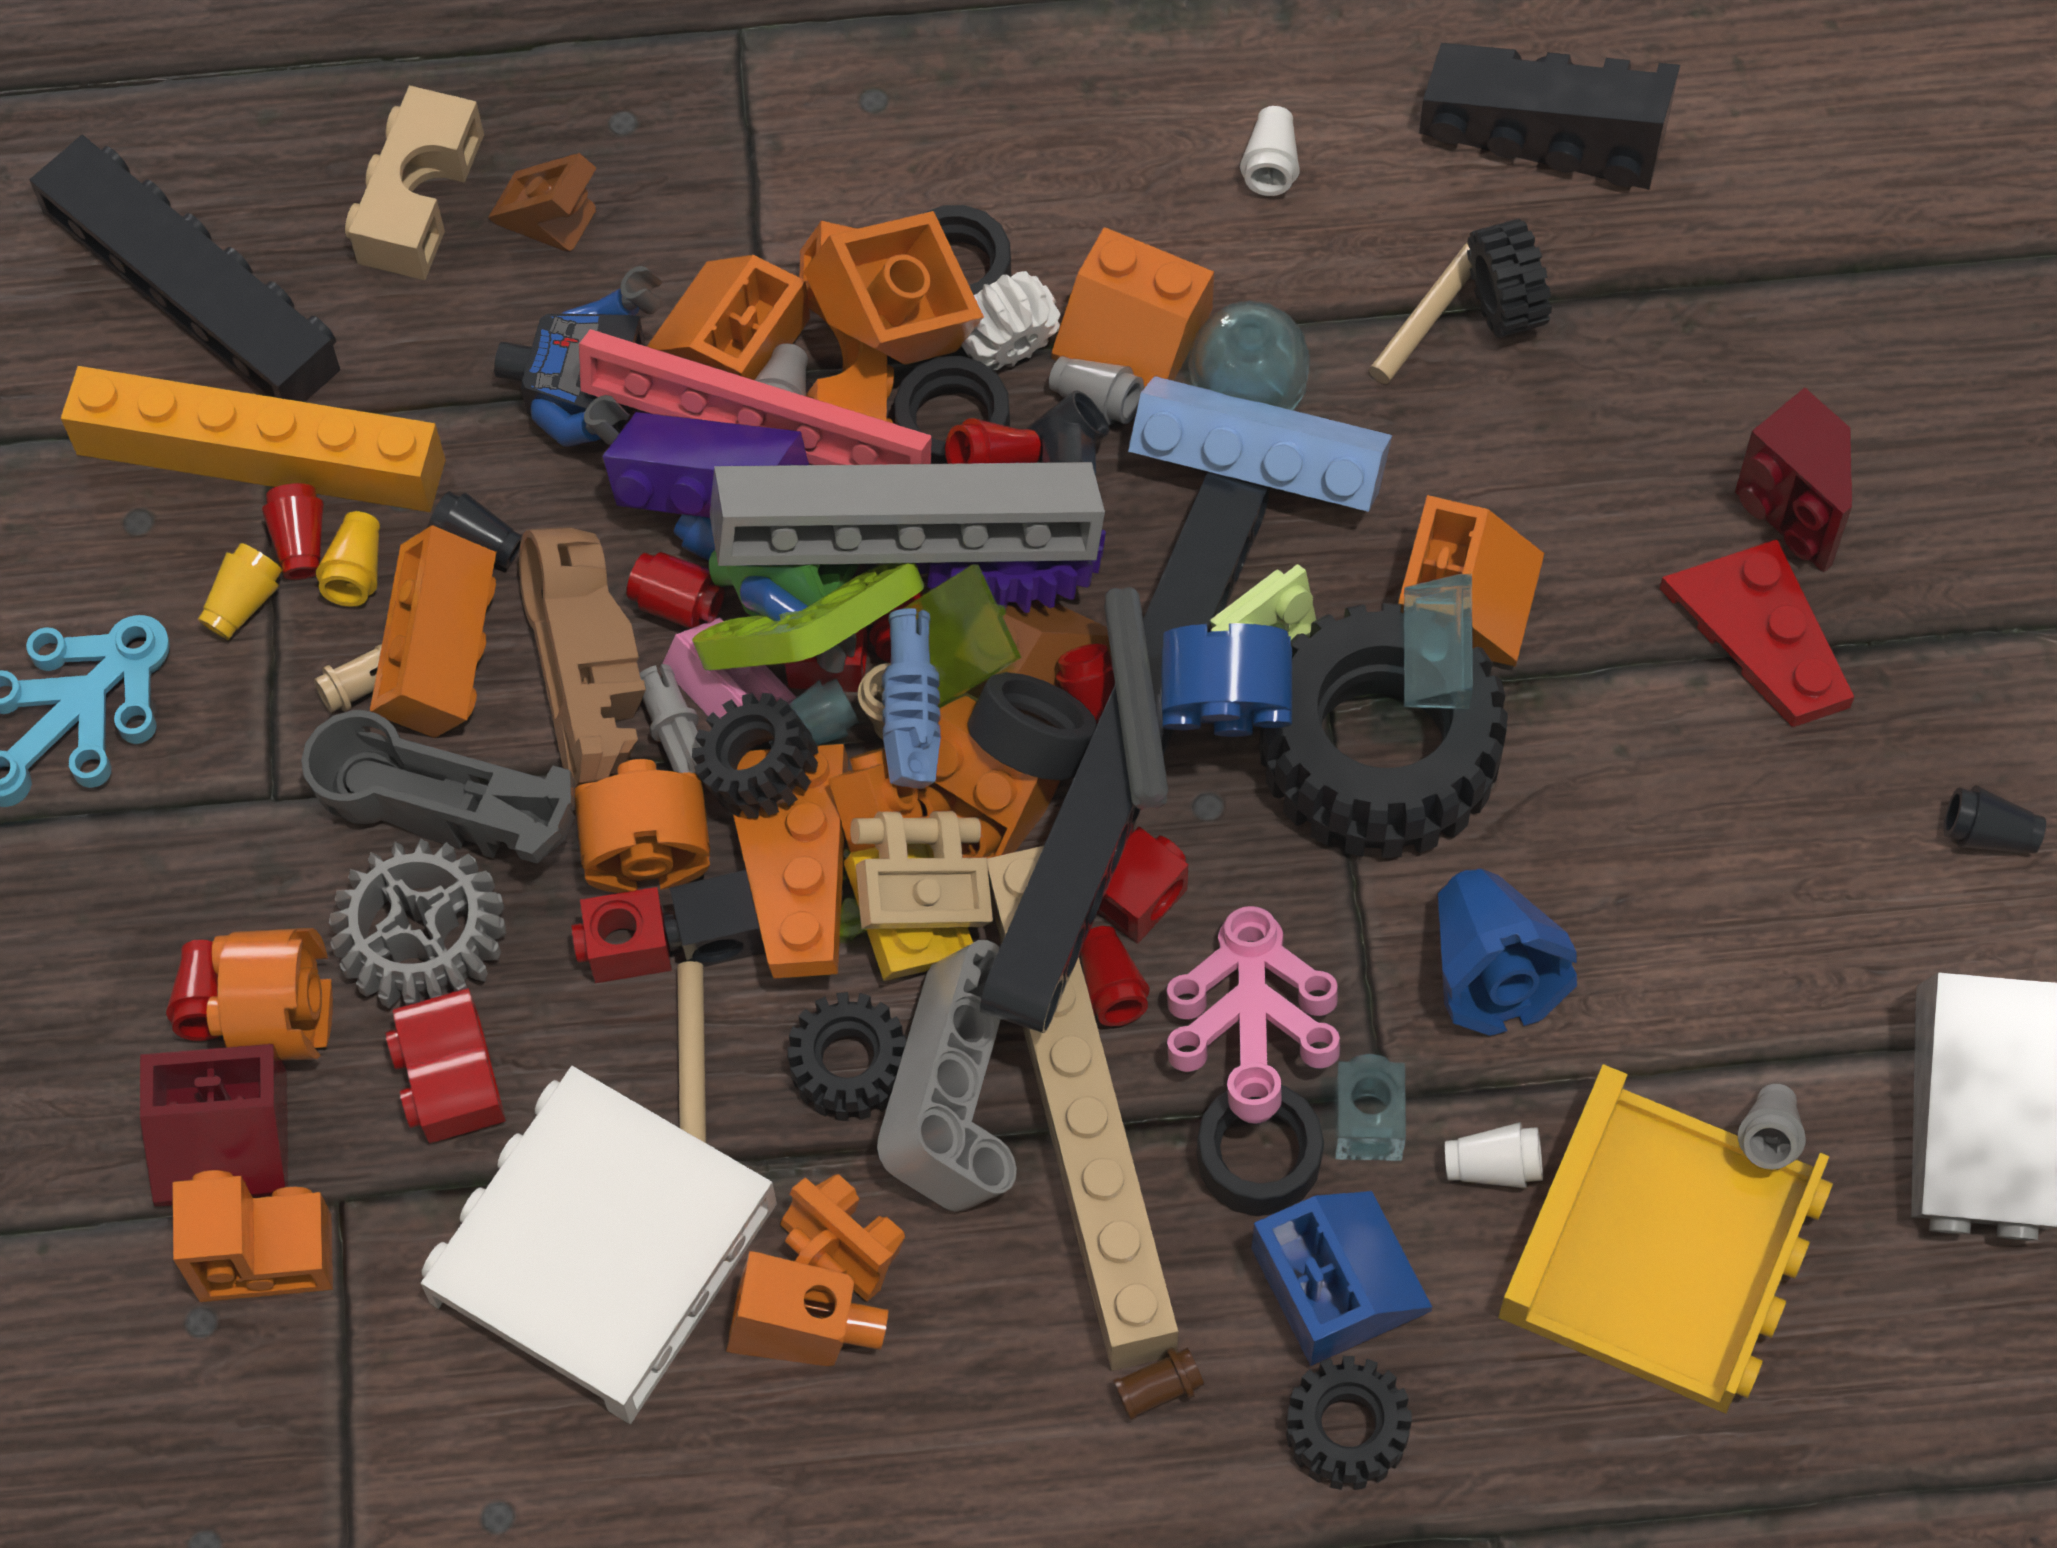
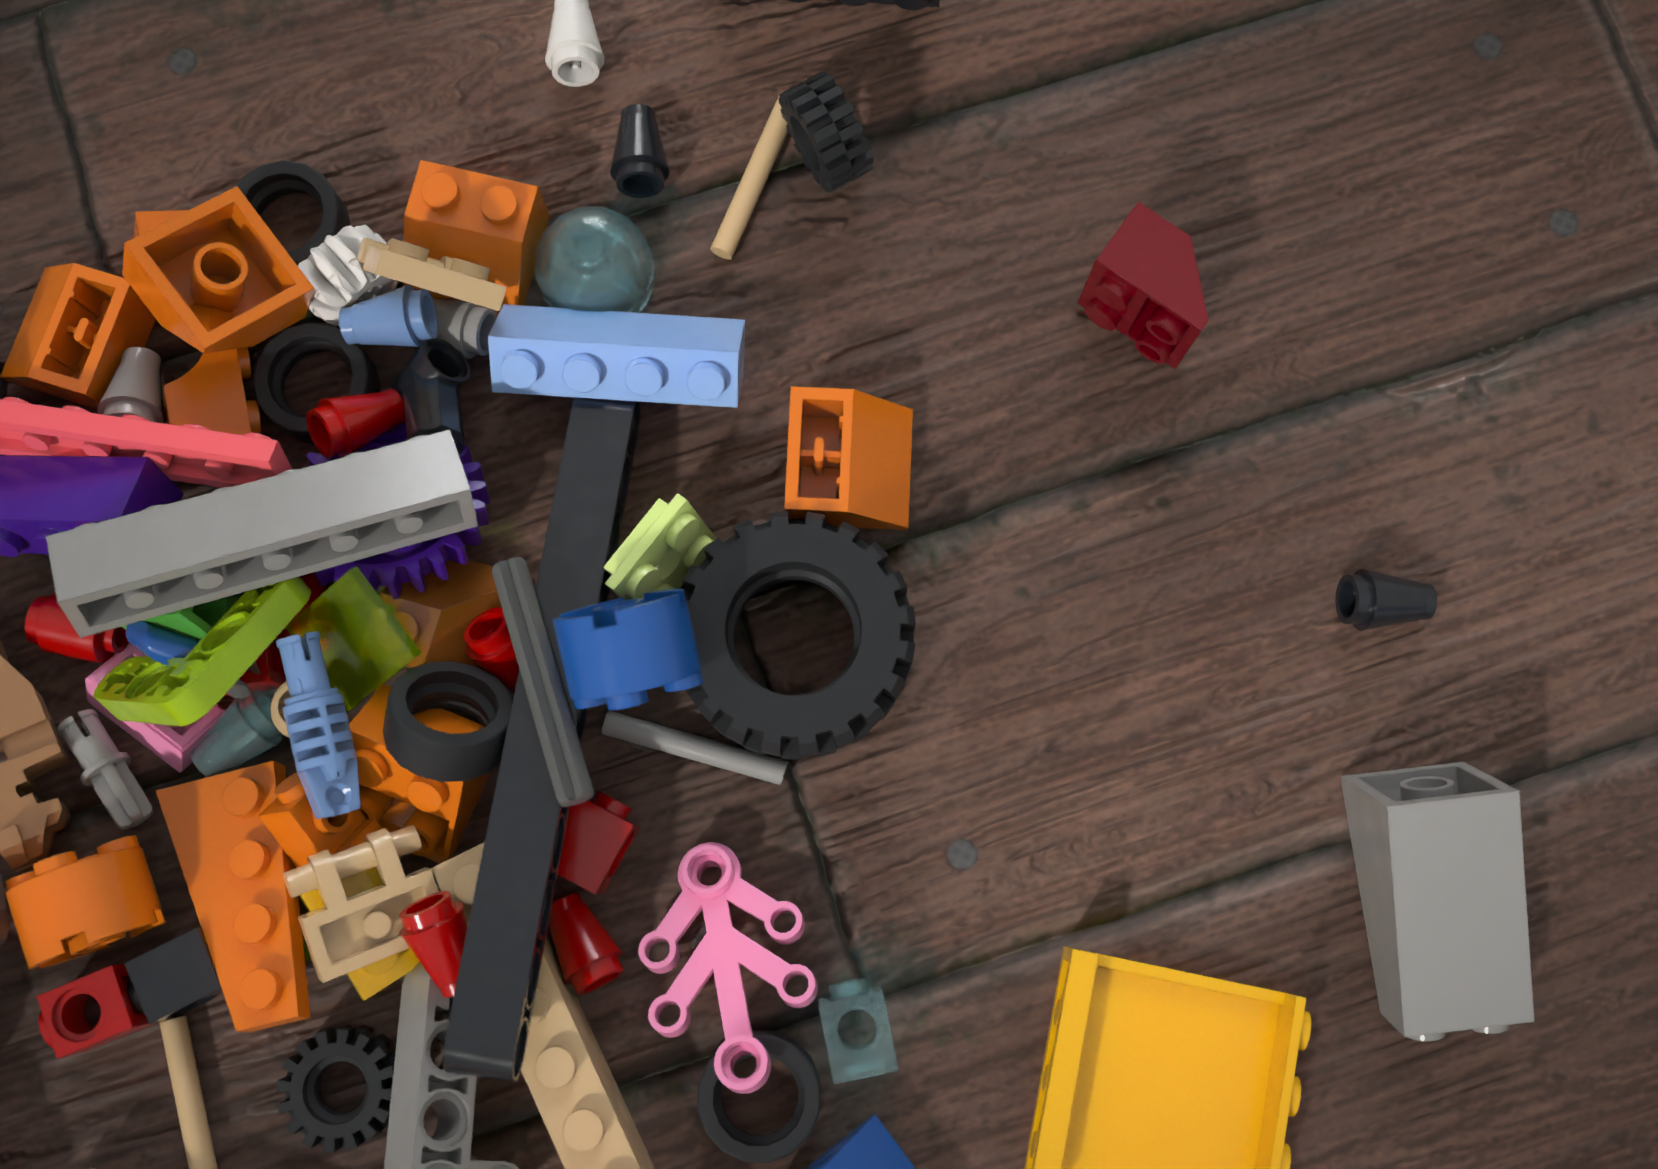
camera: 15 degrees left, 15 degrees up
black tyre [692,693,819,818] -> none
clear light blue slope [1404,574,1473,709] -> none
blue cone [1438,868,1577,1036] -> none
white cone [1445,1122,1543,1188] -> none
red wing [1659,539,1854,728] -> none
light grey cone [1738,1084,1806,1170] -> none
none -> medium blue cone [339,285,438,347]
none -> tan plate [357,237,507,311]
none -> red cone [399,891,468,998]
none -> light grey bar [602,710,788,785]
none -> black cone [610,104,670,198]

